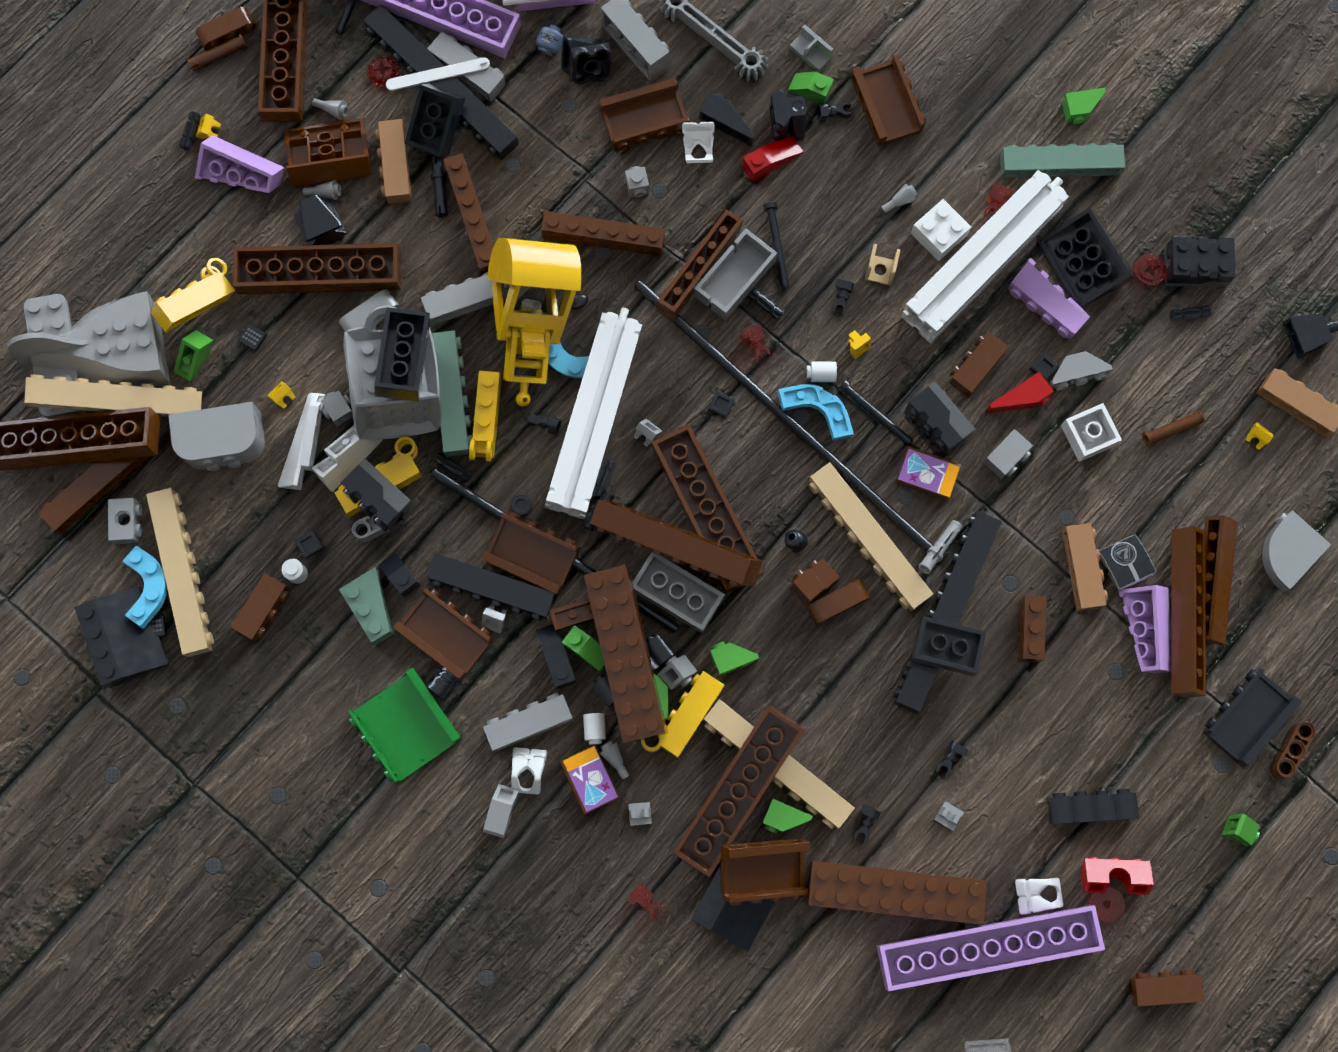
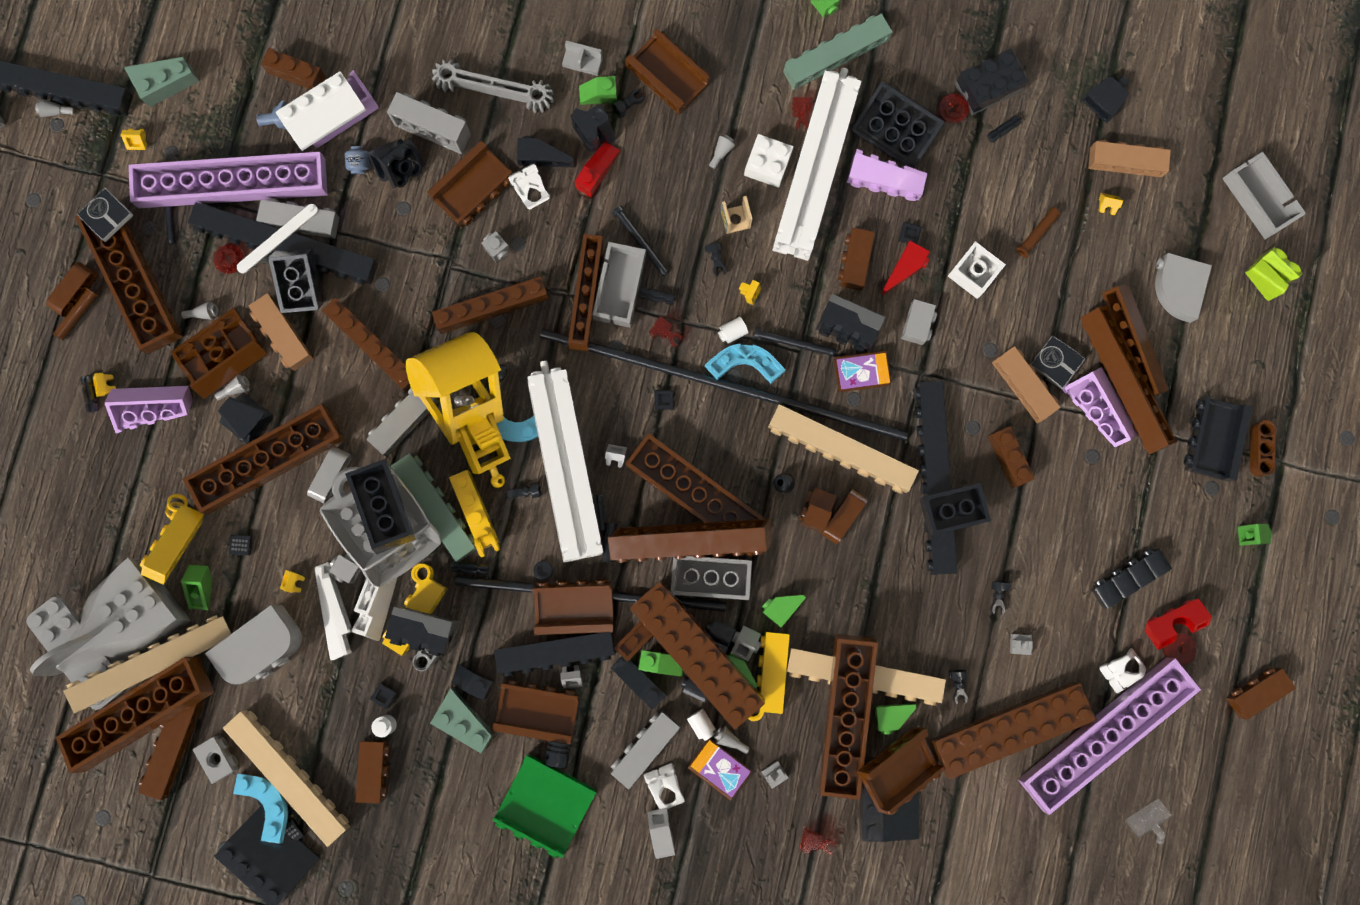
camera: 30 degrees left, 5 degrees up
black pin [431,156,448,218] -> none
light grey pin [918,520,963,574] -> none
light grey slope [1049,351,1112,391] -> none

